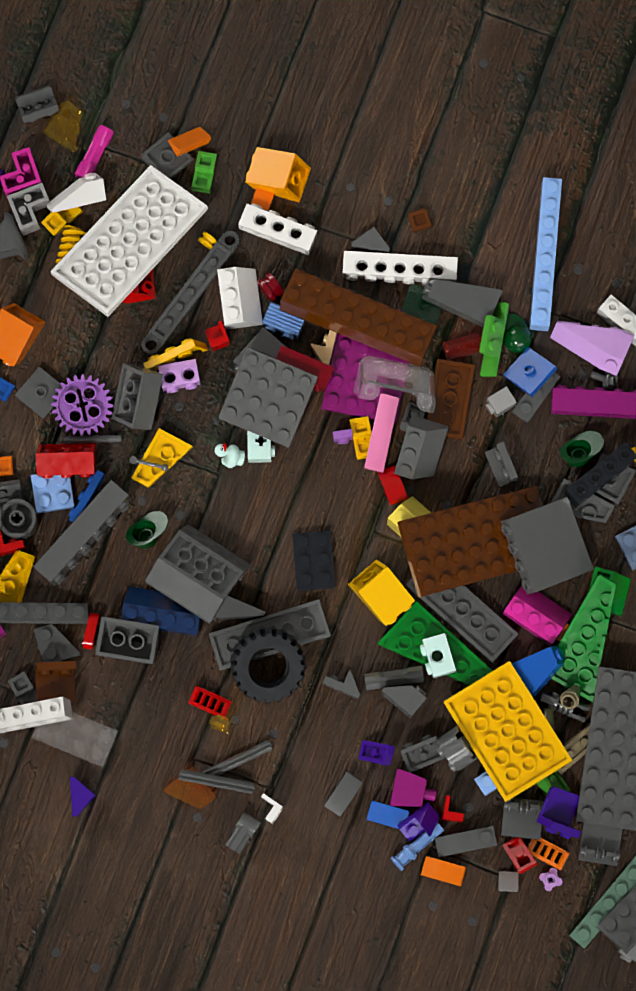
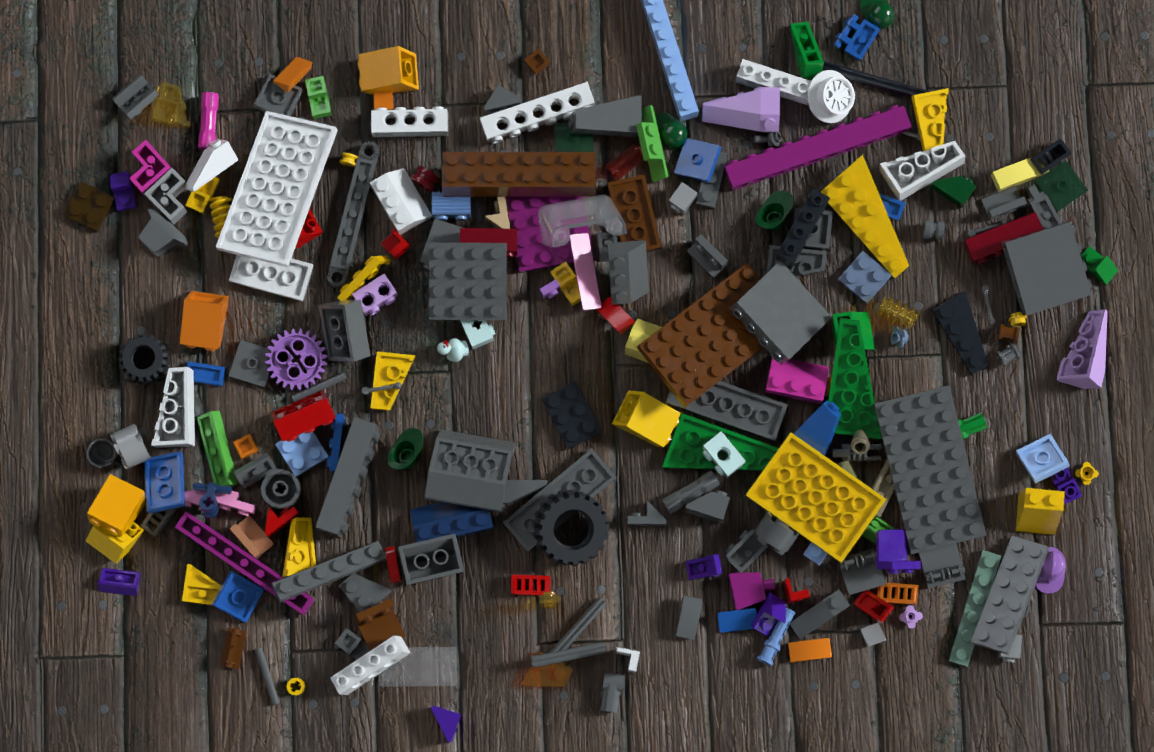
camera: 25 degrees left, 0 degrees up
none -> white plate [229,255,313,302]

